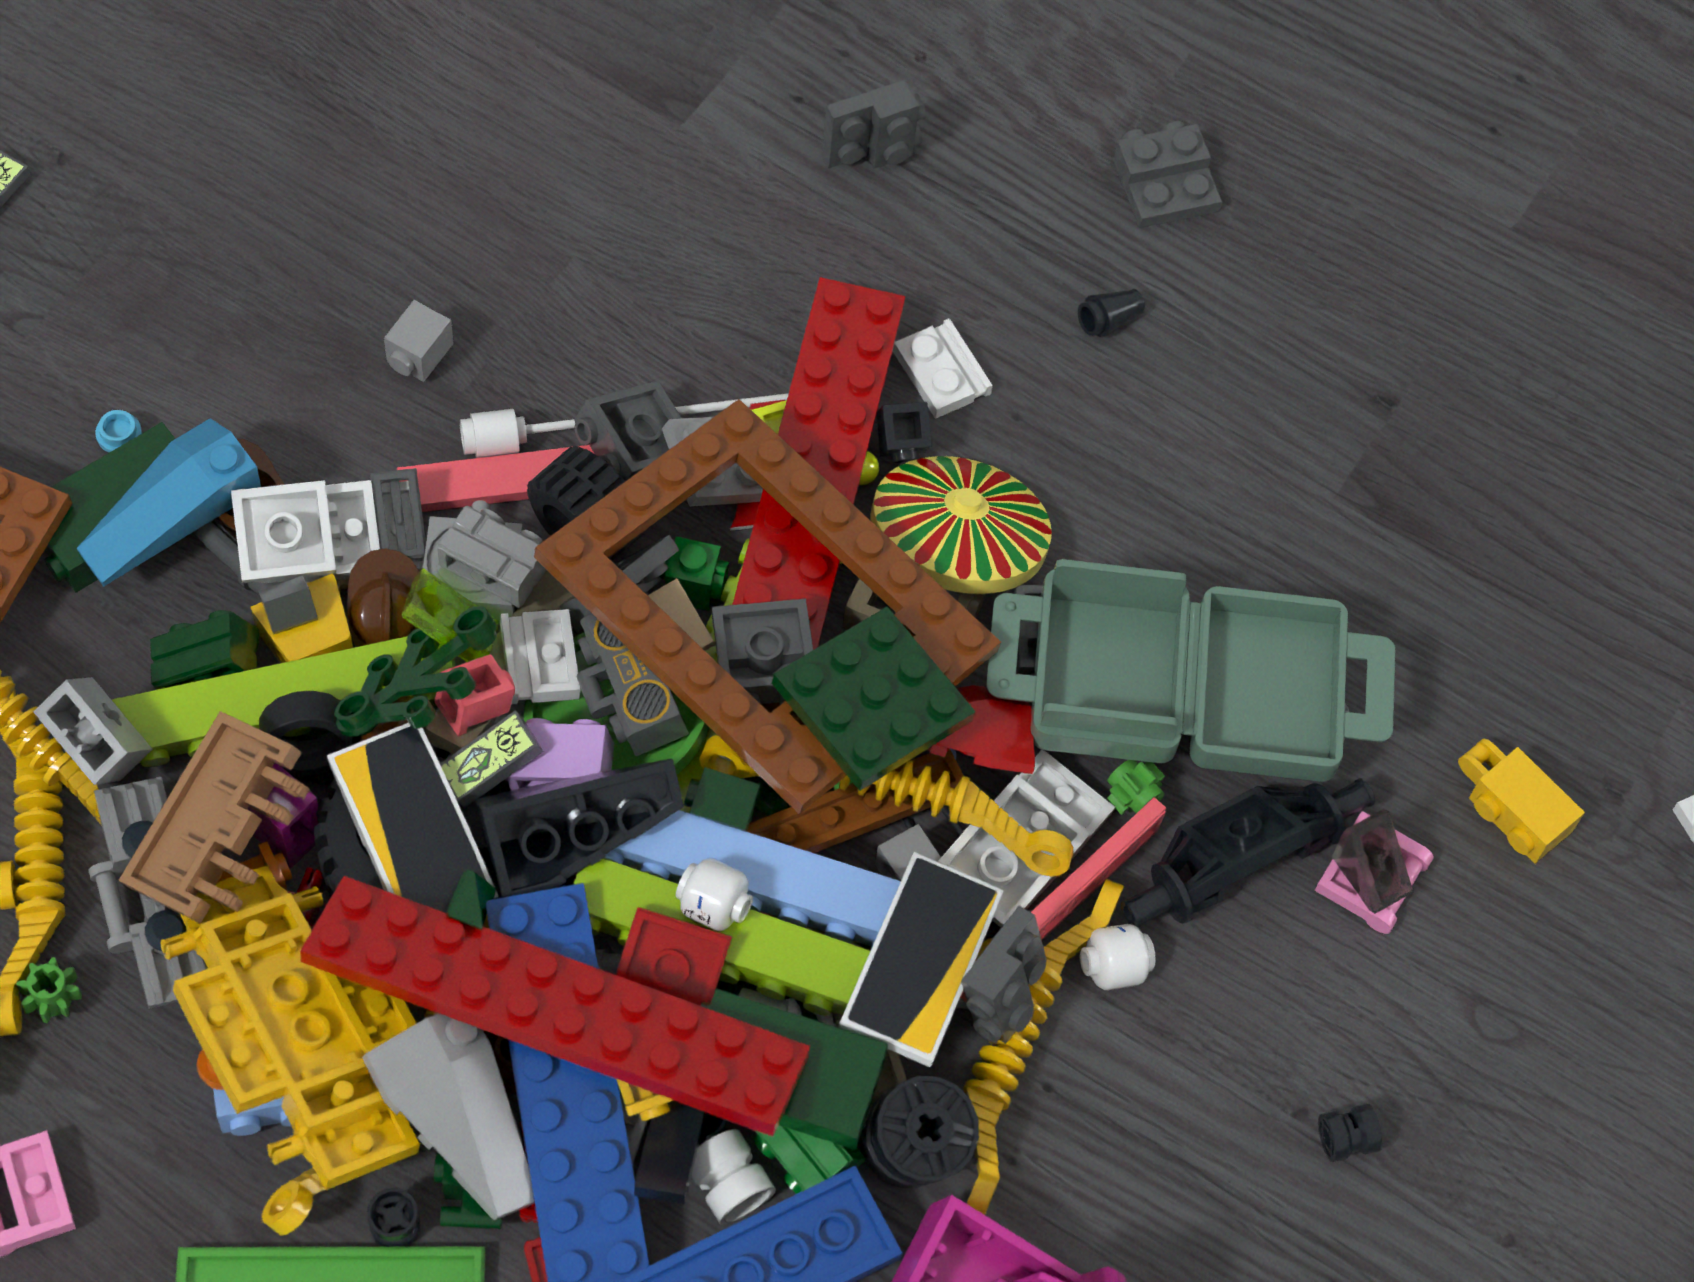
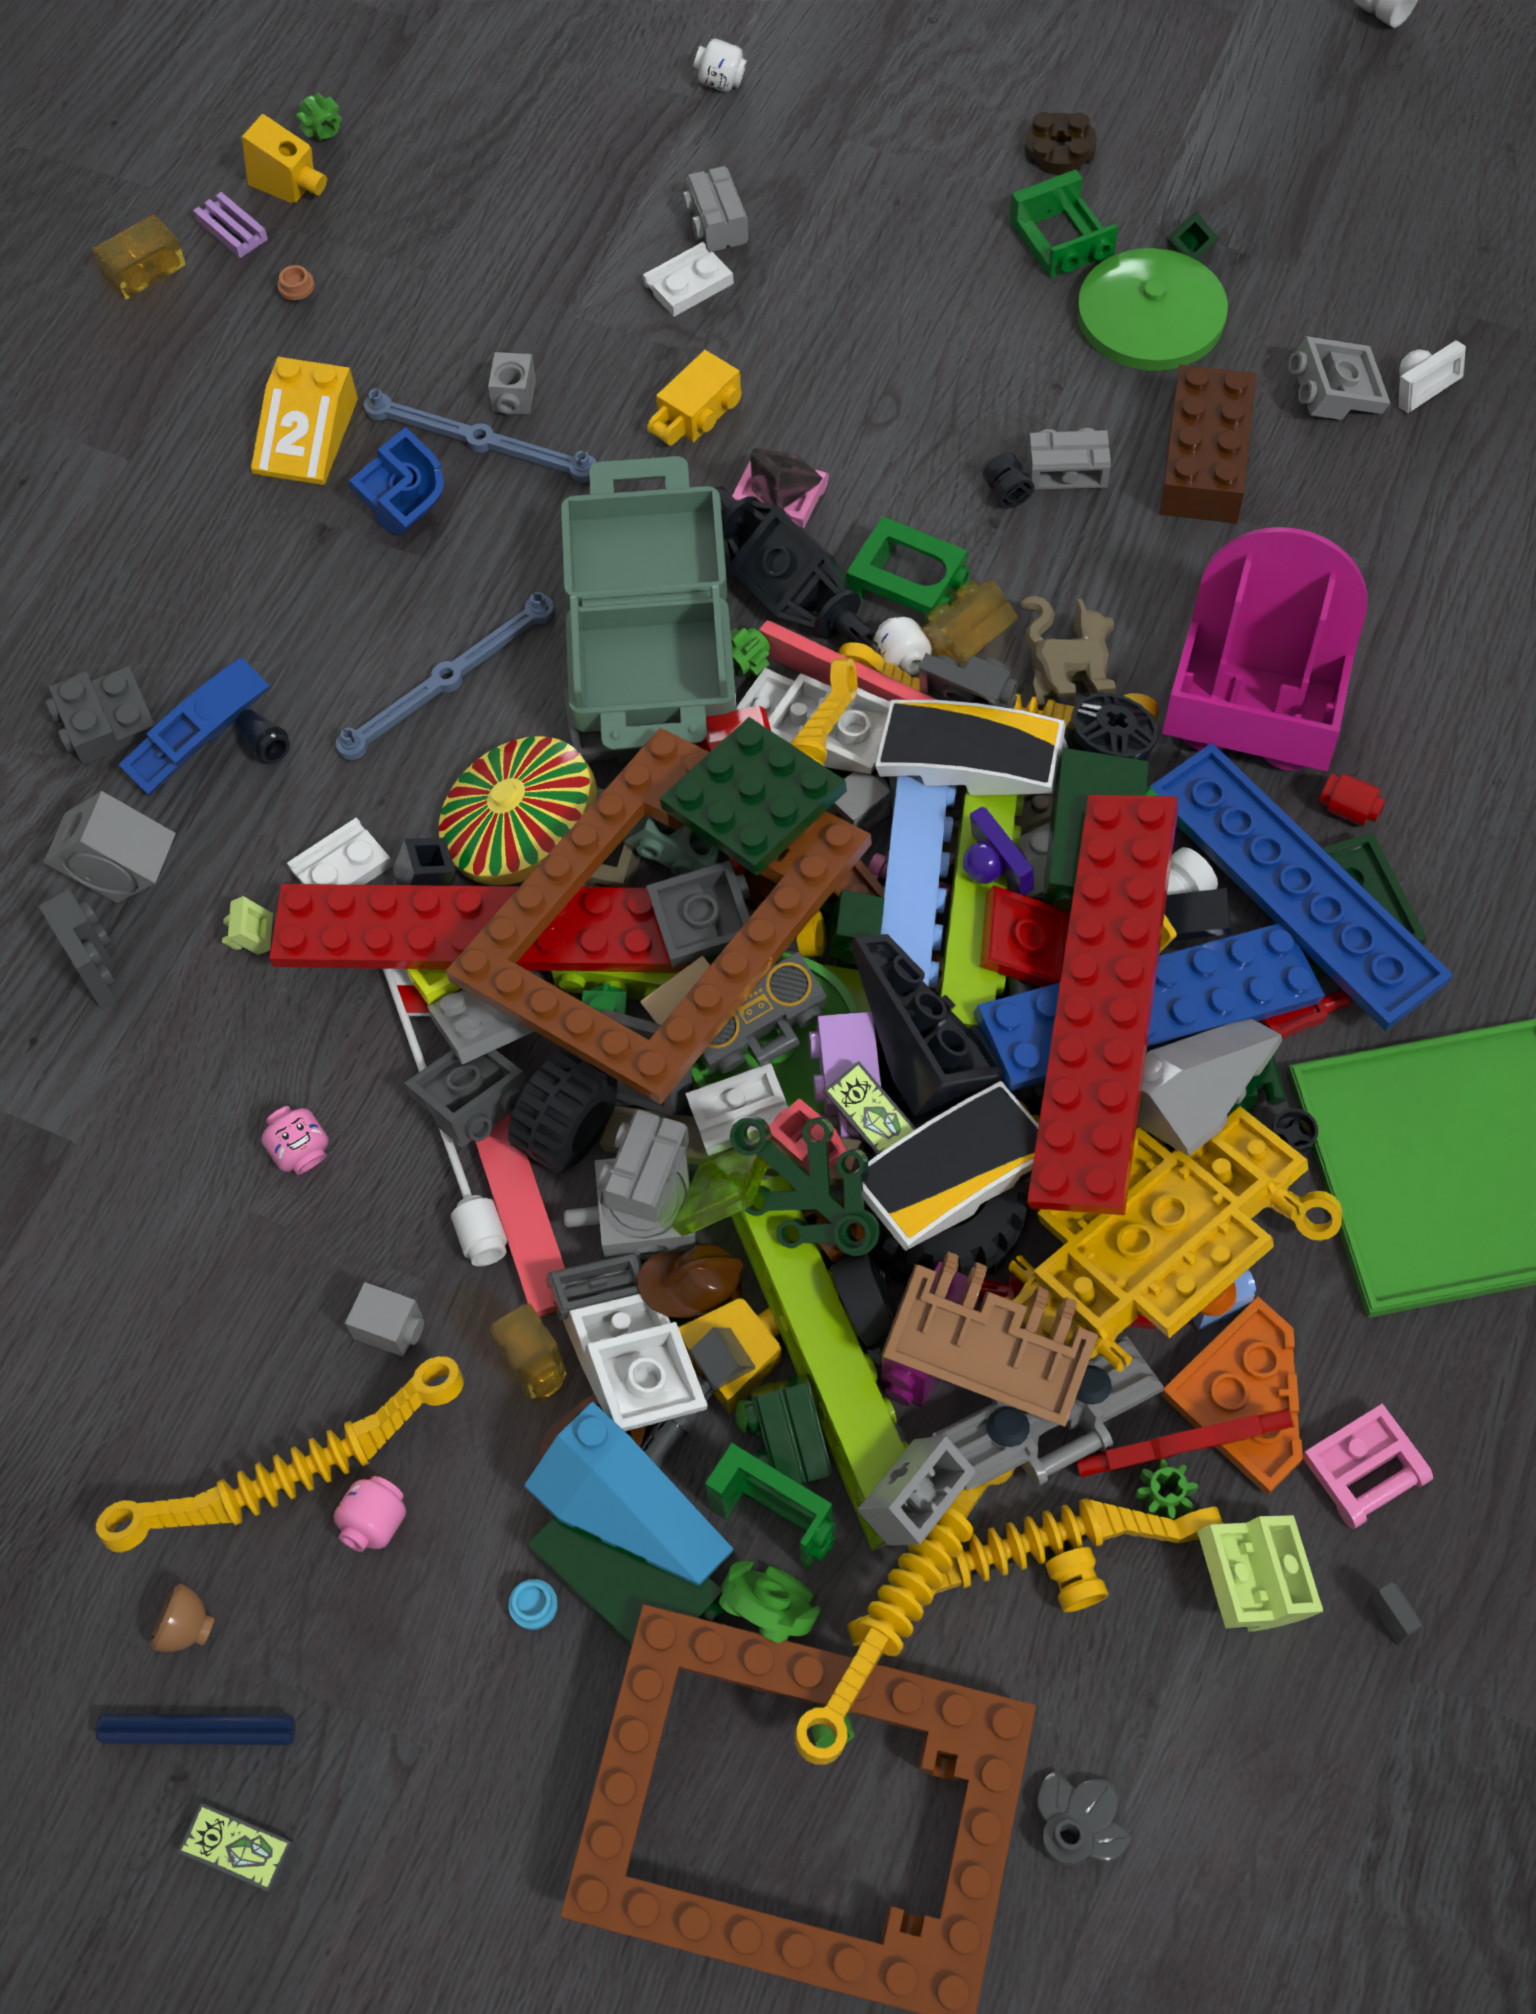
camera: 90 degrees left, 0 degrees up
dark green slope [446,869,496,930] -> none
white head [676,858,753,931] -> none
none -> light grey piece [43,791,176,903]
none -> yellow piece [96,1356,464,1552]
none -> dark blue axle [96,1714,296,1745]
none -> blue slope [118,657,271,796]
none -> medium nougat brick [150,1583,215,1652]
none -> yellowish green tile [222,896,273,955]
none -> yellow slope [251,357,358,485]
none -> bright pink head [261,1106,329,1175]
none -> bright pink head [334,1476,406,1552]
none -> sand blue piece [336,592,555,761]
none -> blue brick [349,427,444,535]
none -> sand blue piece [364,389,597,483]
none -> light grey brick [488,352,536,415]
none -> clear yellow brick [490,1304,567,1399]
none -> green panel [705,1443,836,1570]
none -> bright green plate [719,1561,820,1643]
none -> green panel [846,516,970,632]
none -> clear yellow brick [921,579,1018,666]
none -> dark purple tile [963,806,1034,895]
none -> dark tan animal [1020,596,1116,711]
none -> light grey brick [1027,428,1111,490]
none -> red piece [1077,1407,1294,1478]
none -> orange plate [1161,1297,1303,1496]

